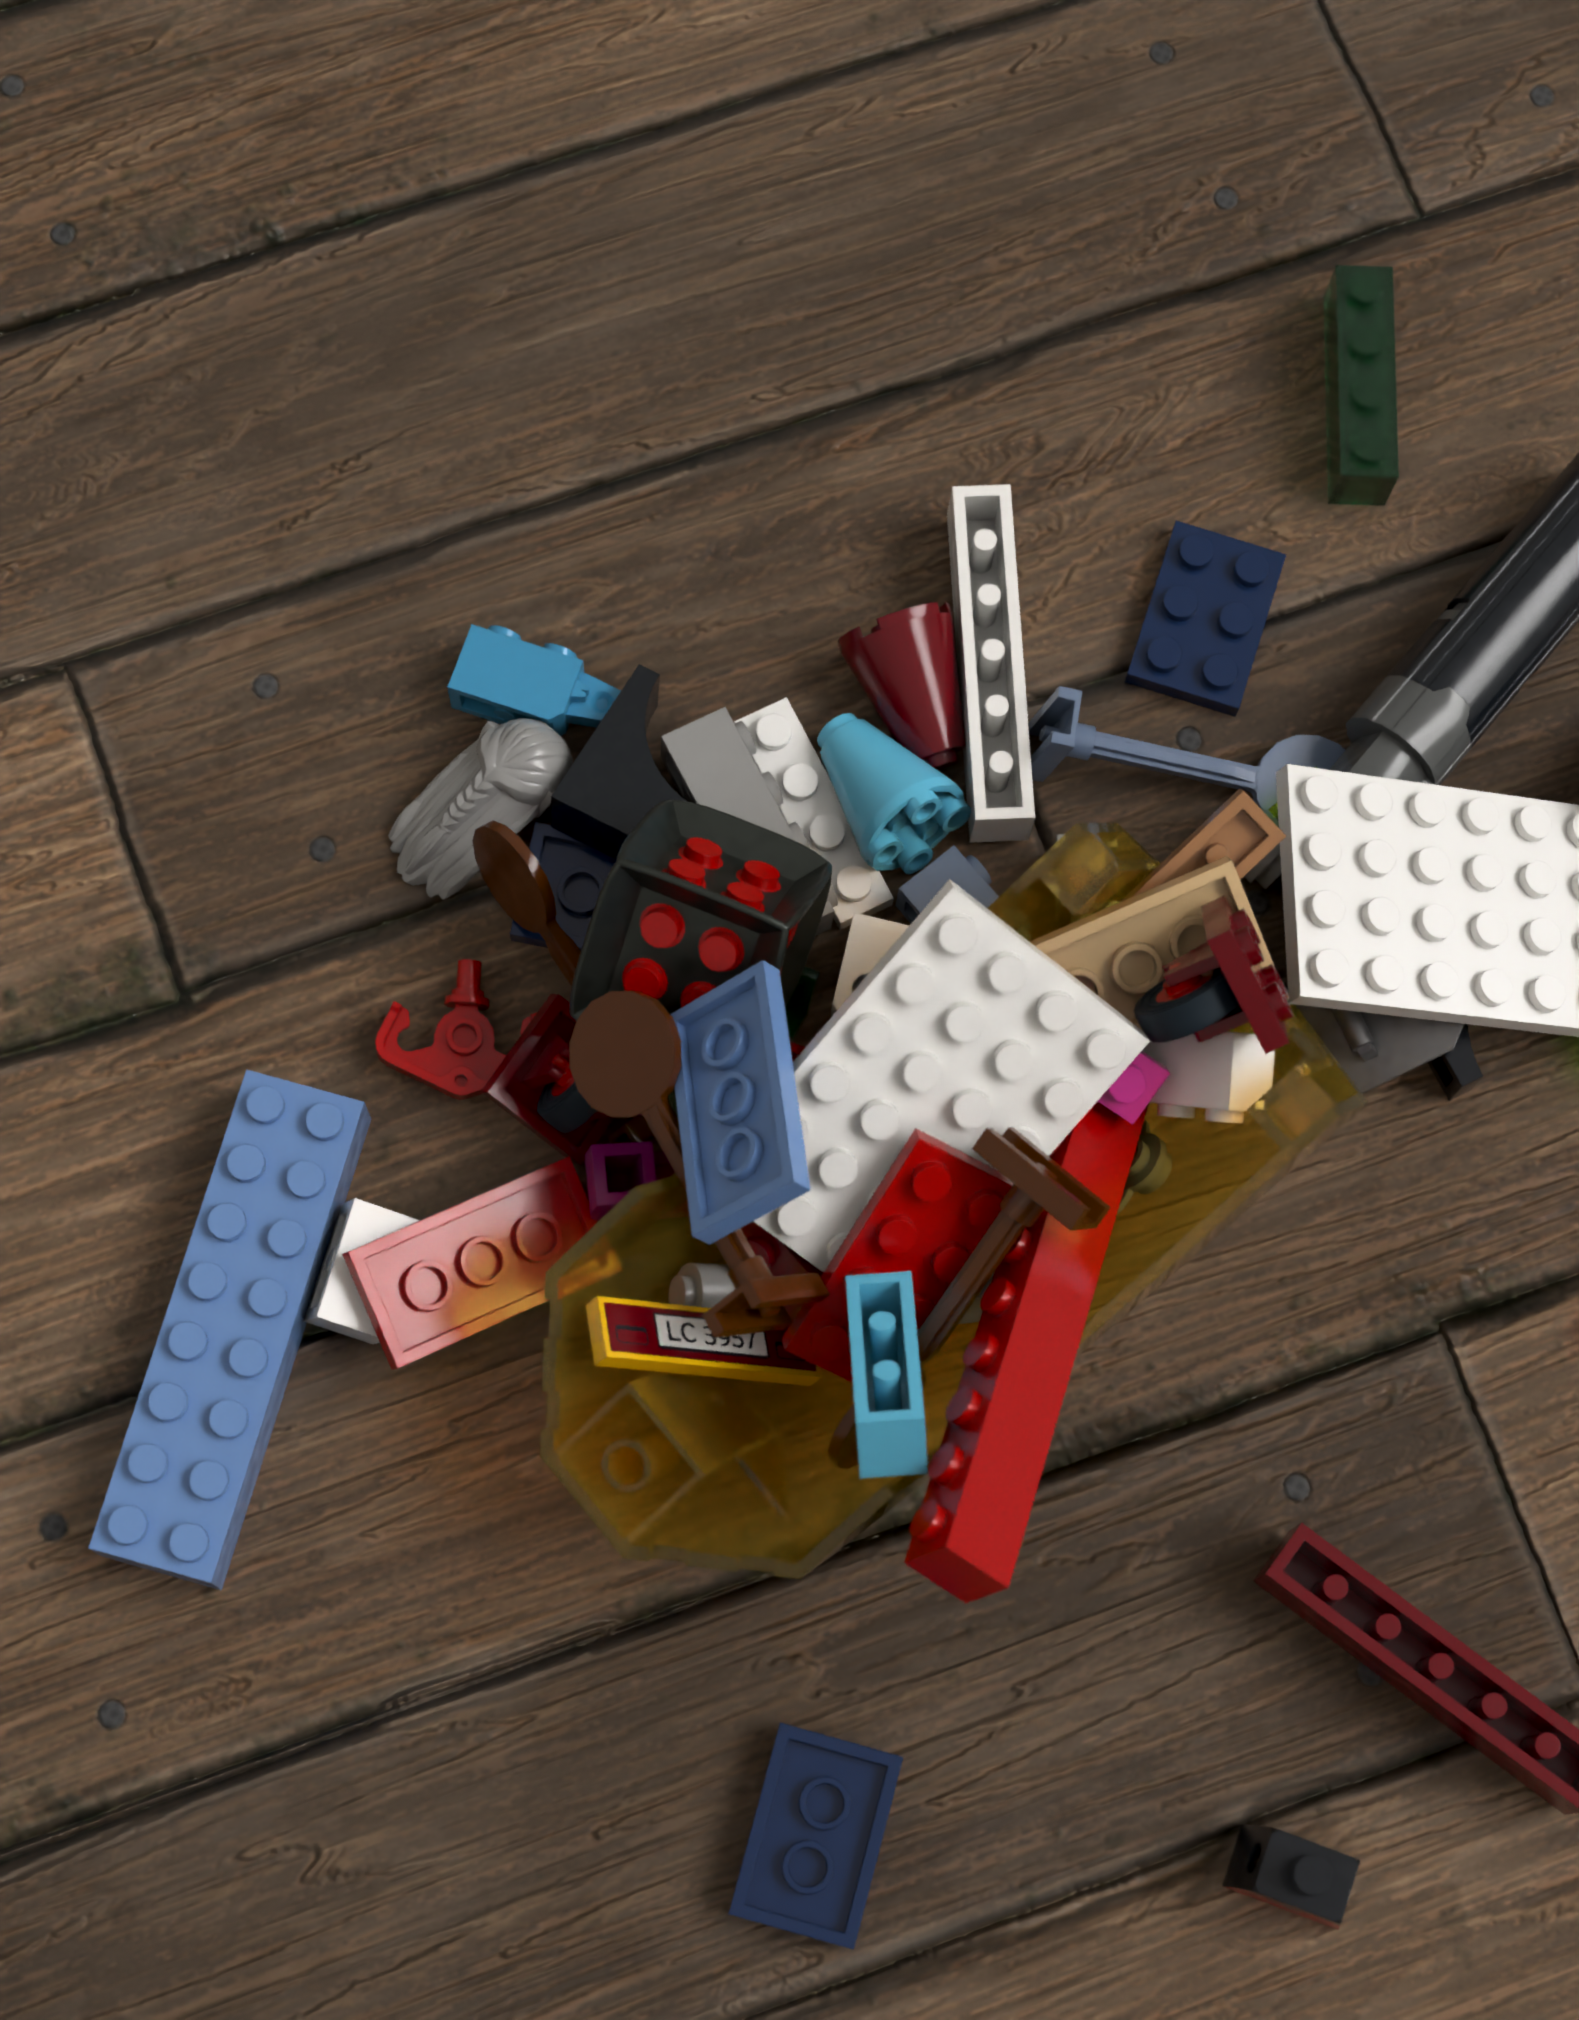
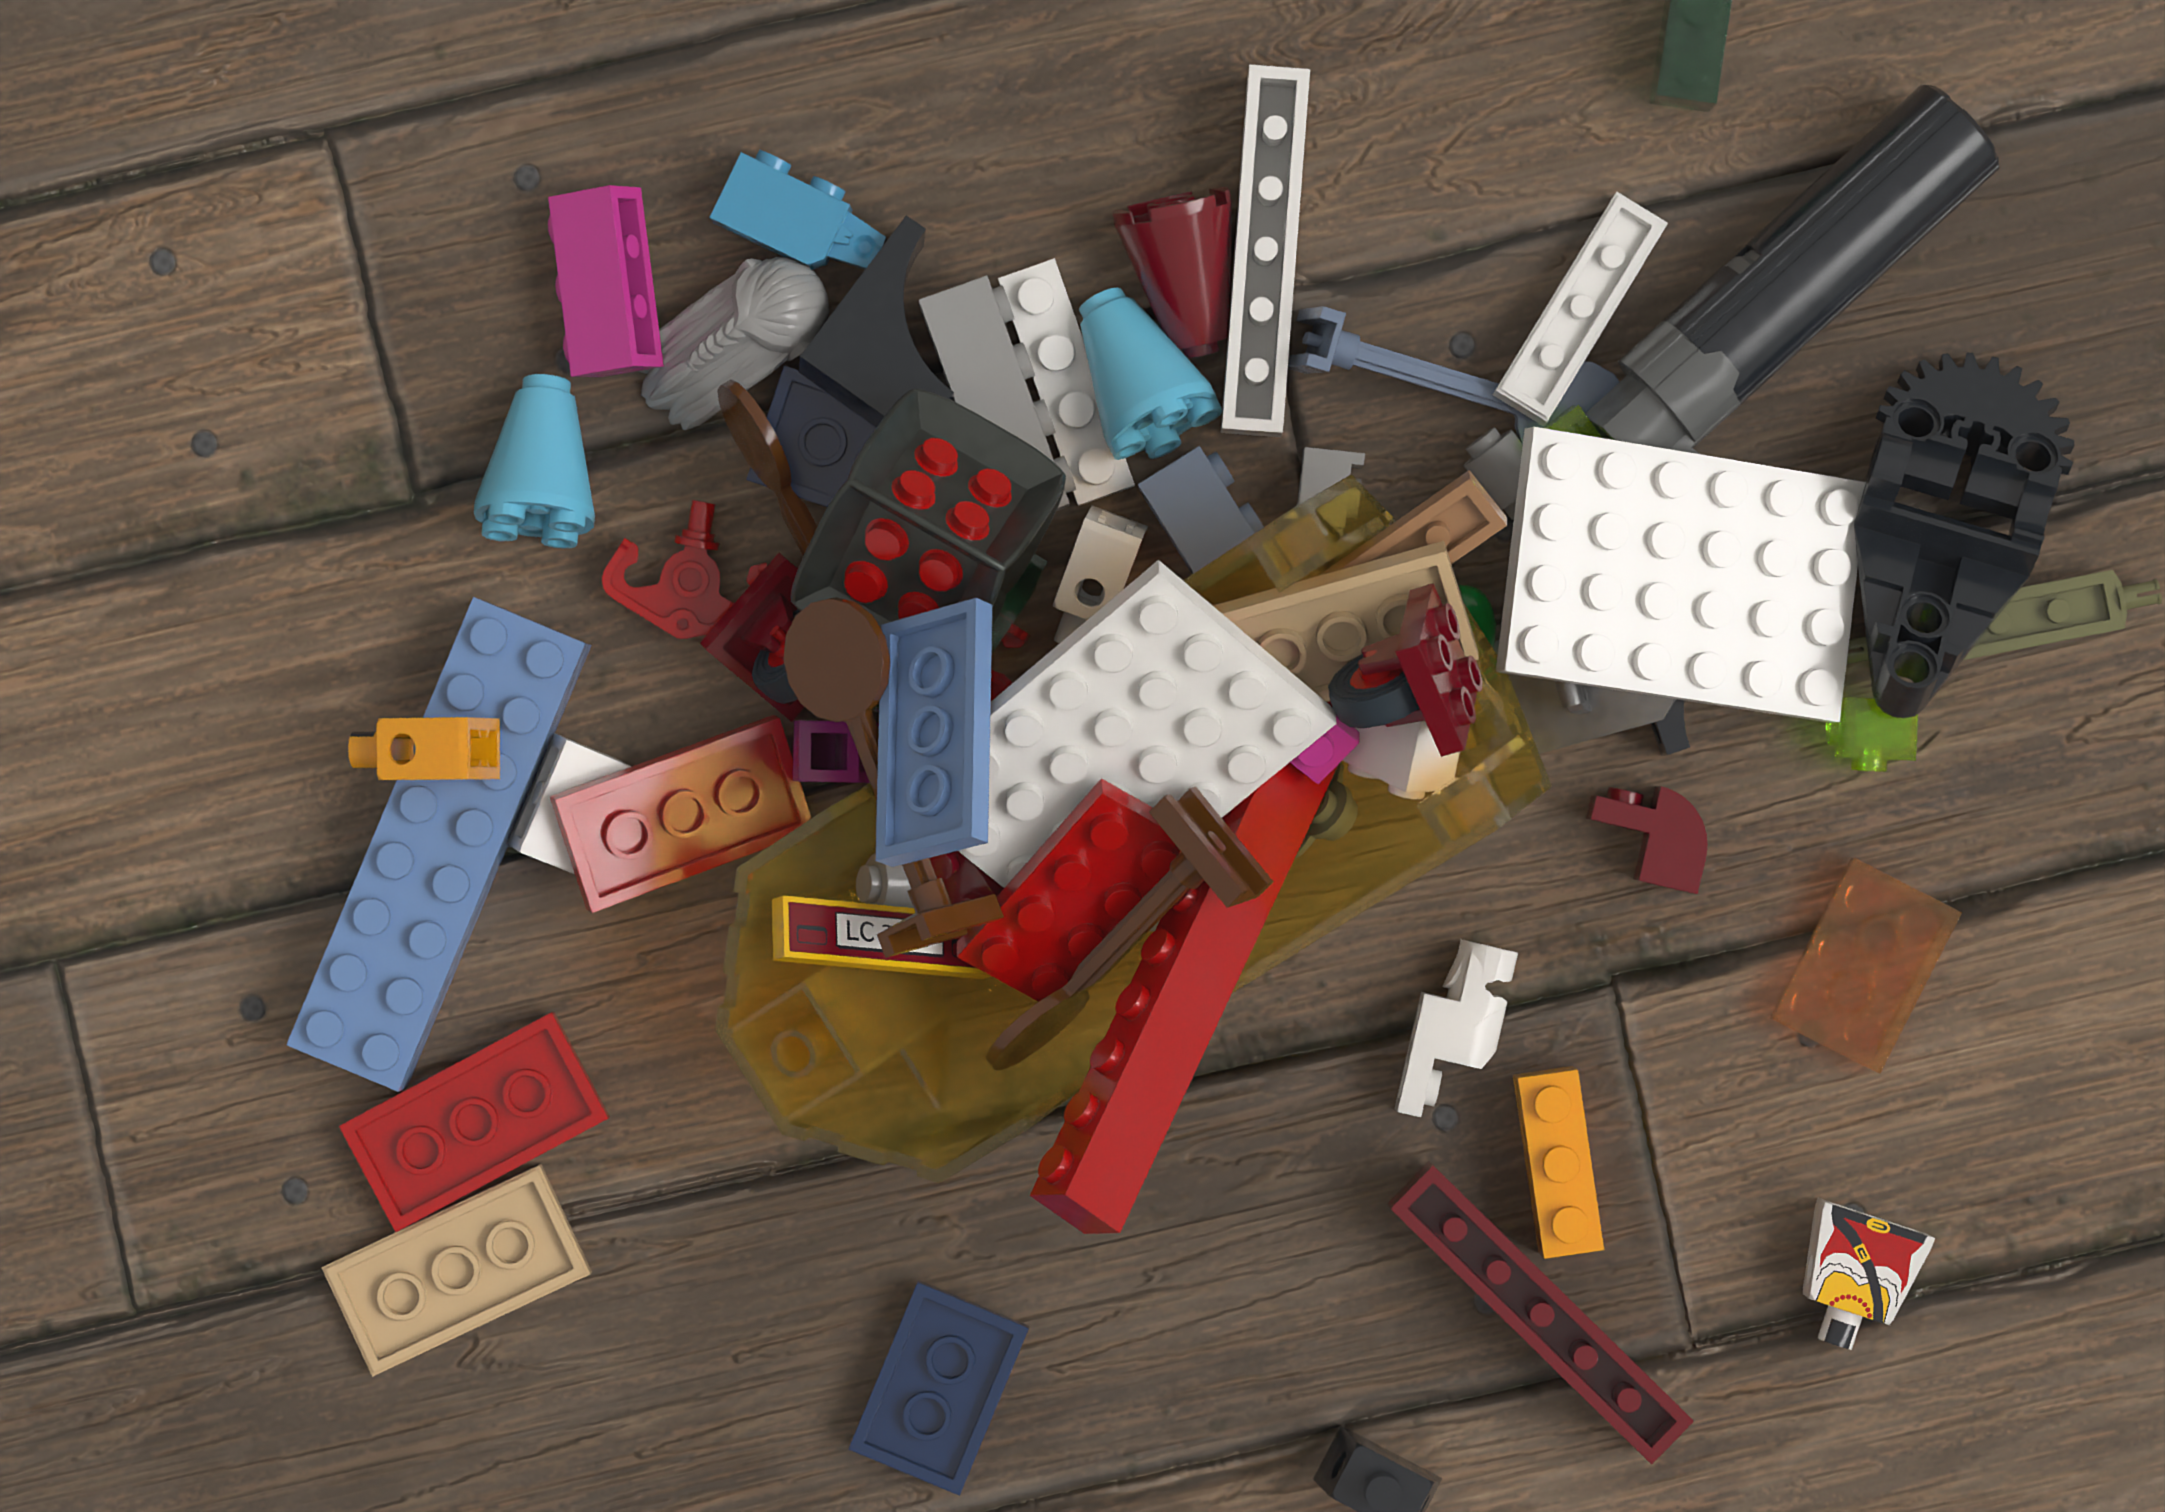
camera: 10 degrees right, 15 degrees up
medium azure brick [845,1271,928,1479] -> none
dark blue plate [1125,520,1286,717] -> none
none -> tan tile [322,1164,592,1377]
none -> red plate [339,1011,610,1233]
none -> light orange torso [348,717,500,780]
none -> medium azure cone [474,374,595,548]
none -> dark pink brick [548,185,664,377]
none -> white plate [1394,939,1518,1117]
none -> white tile [1492,192,1668,426]
none -> light orange brick [1513,1066,1604,1259]
none -> dark red brick [1586,786,1708,894]

